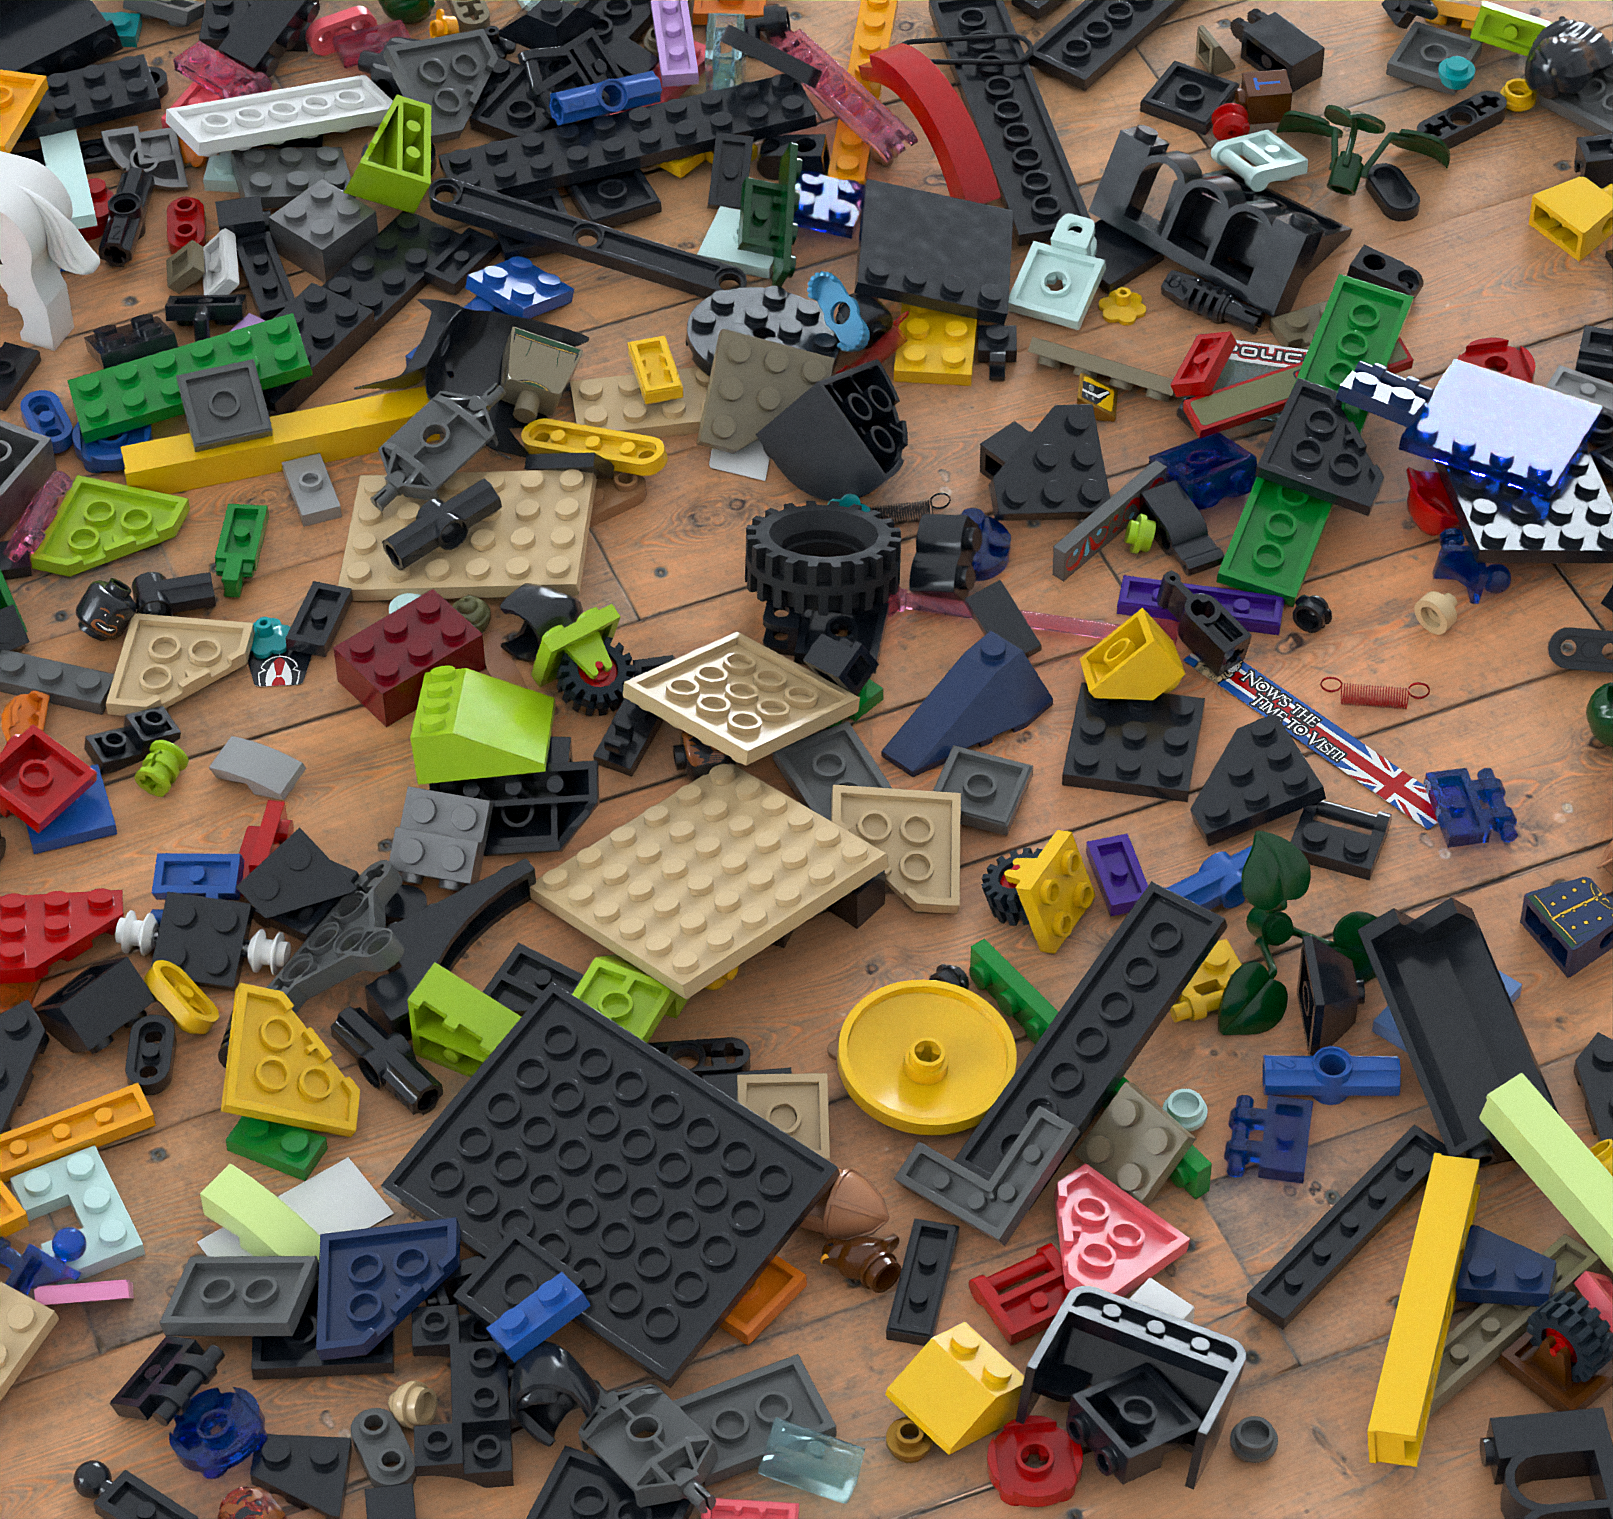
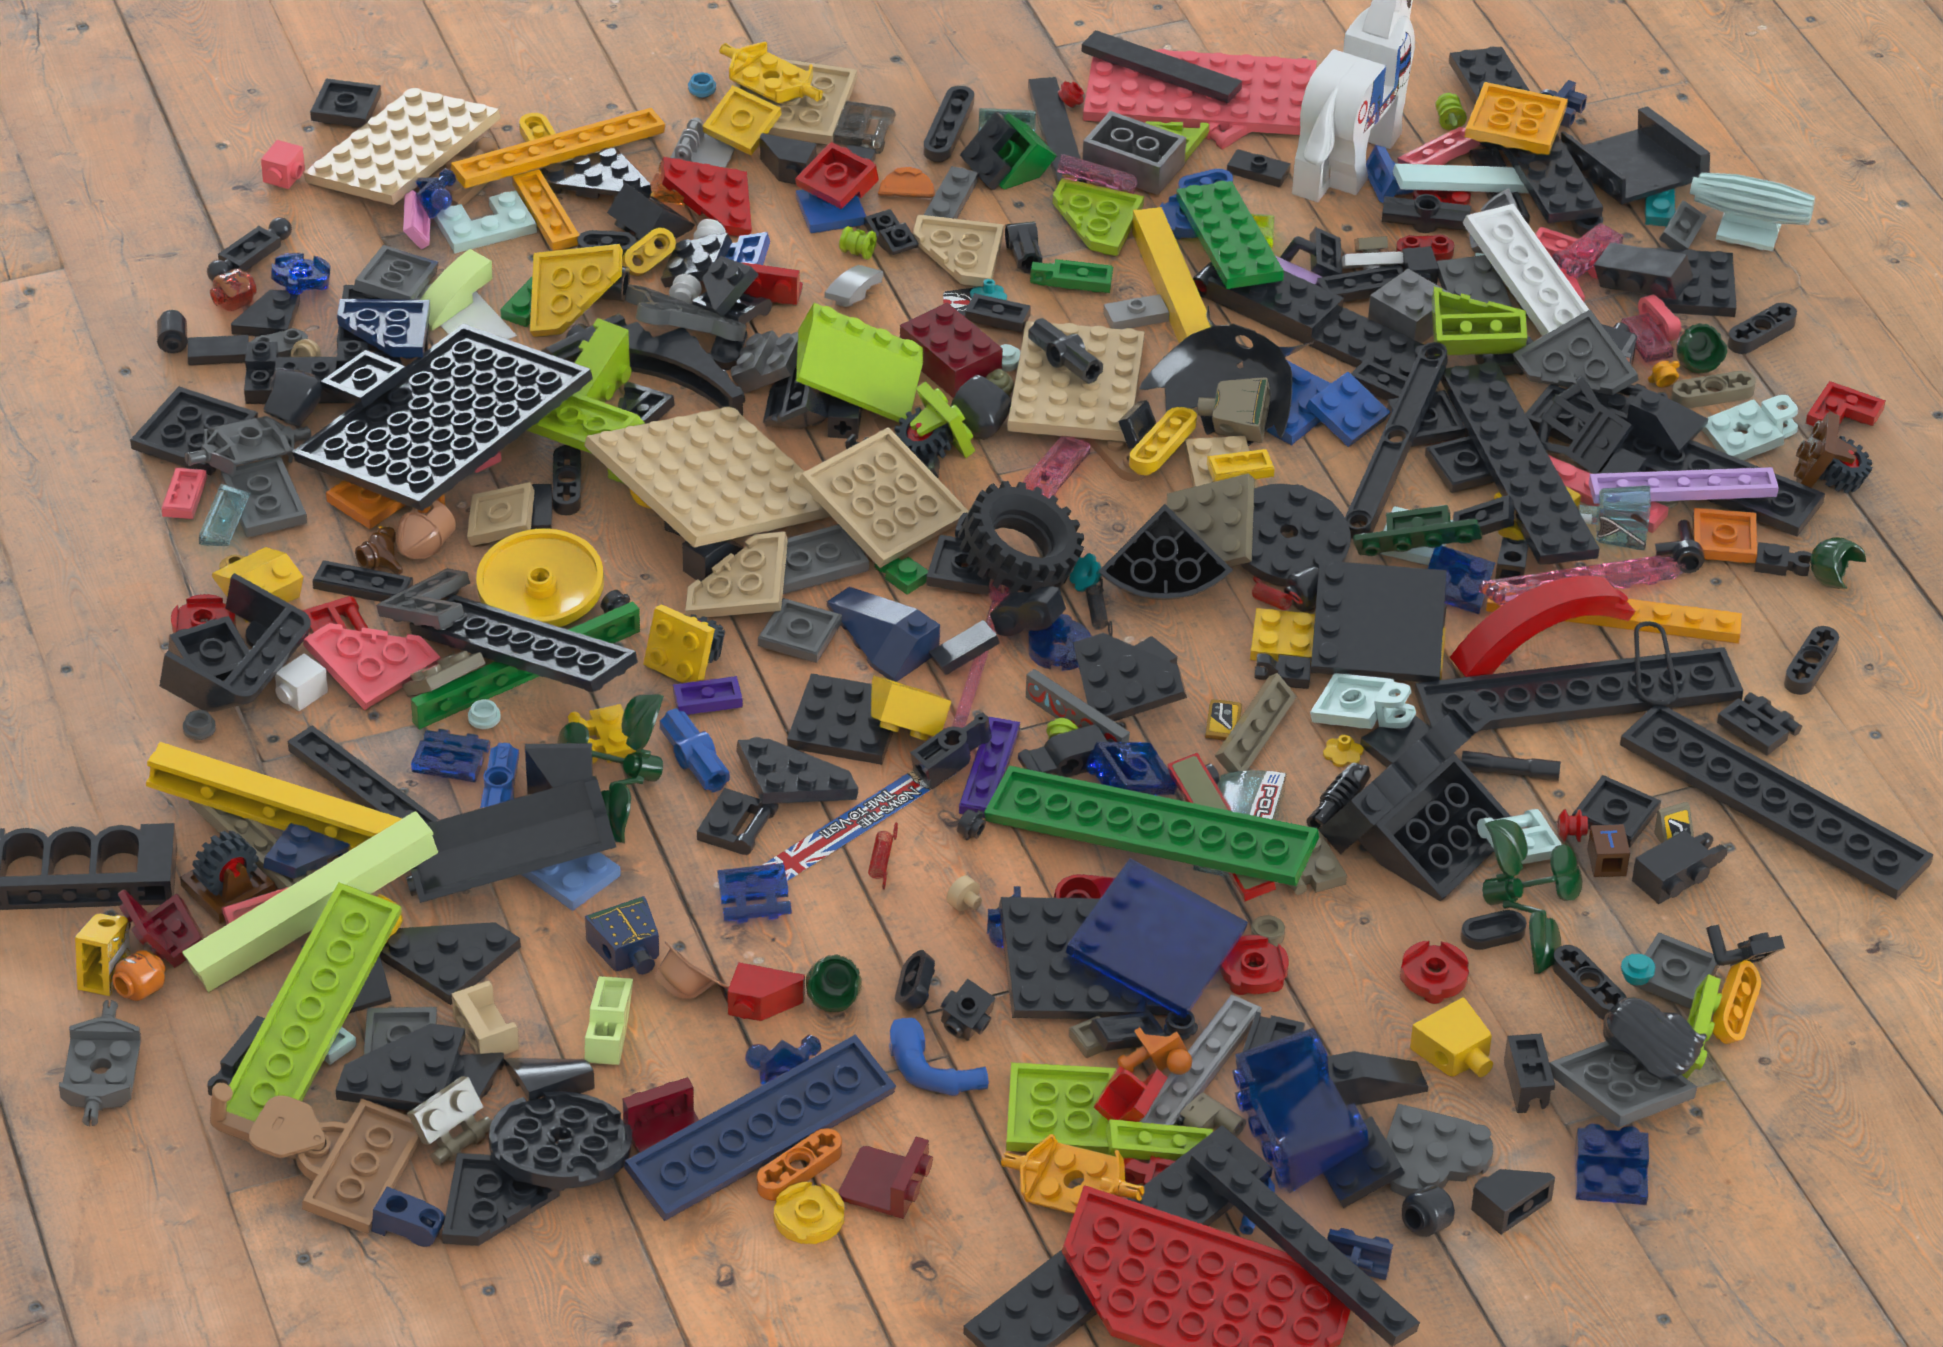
camera: 90 degrees right, 5 degrees down
black head [75,578,137,641] -> none
black plate [84,314,178,369] -> none
black plate [110,1336,225,1426] -> none
dark grey plate [176,359,273,452] -> none
dark grey plate [370,383,506,511] -> none
blue plate [486,1272,591,1363] -> none
blue piece [549,71,662,126] -> none
black beam [720,24,823,89] -> none
black brick [803,633,879,696] -> none
dark azure piece [807,271,870,352] -> none
red plate [1170,331,1237,397] -> none
black plate [1255,378,1384,516] -> none
dark blue plate [1336,360,1434,428] -> none
black leg [1347,244,1424,301] -> none
none -> clear pink plate [1023,436,1090,498]
none -> dark tan tile [1251,915,1285,946]
none -> red plate [1400,941,1469,1004]

